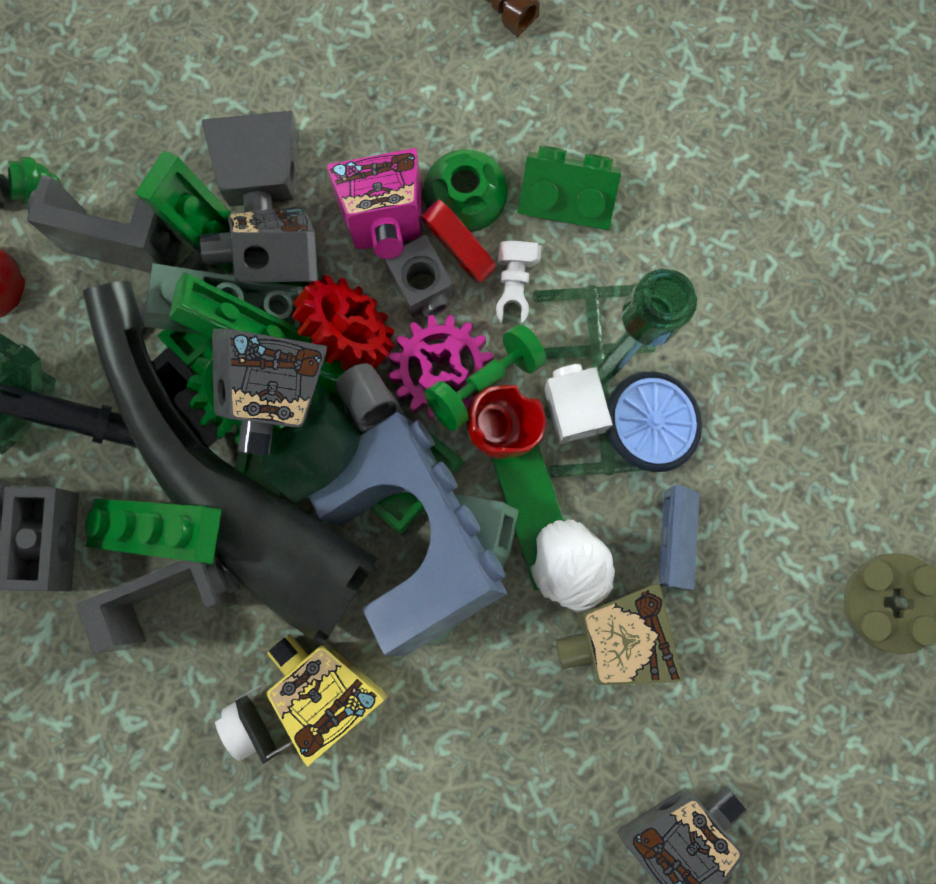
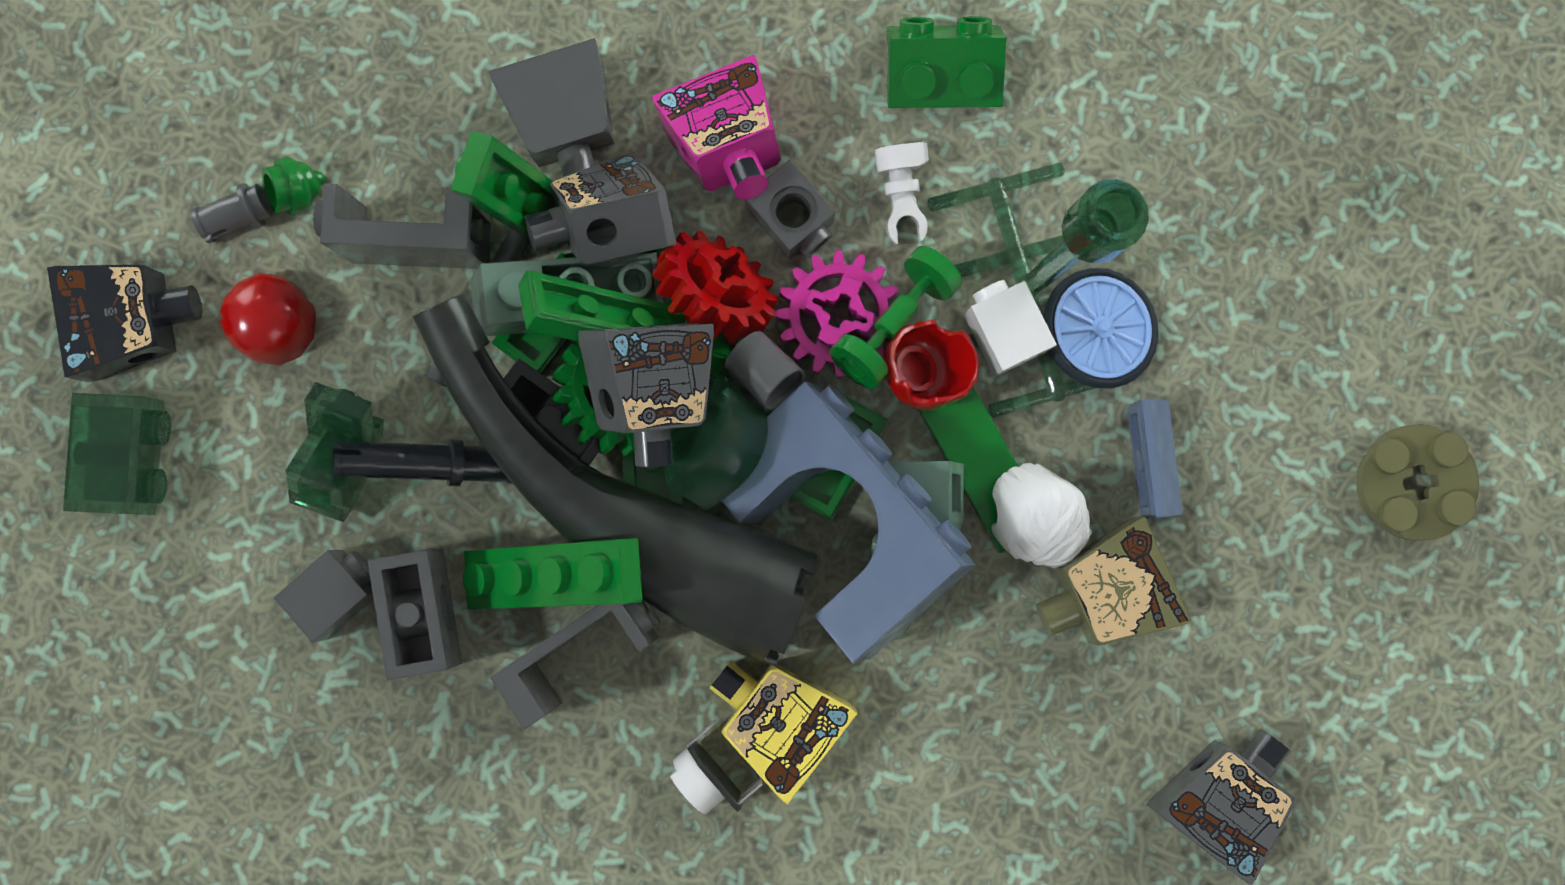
camera: 10 degrees left, 5 degrees up
red beam [420,199,497,284] -> none
green piece [423,149,508,232] -> none

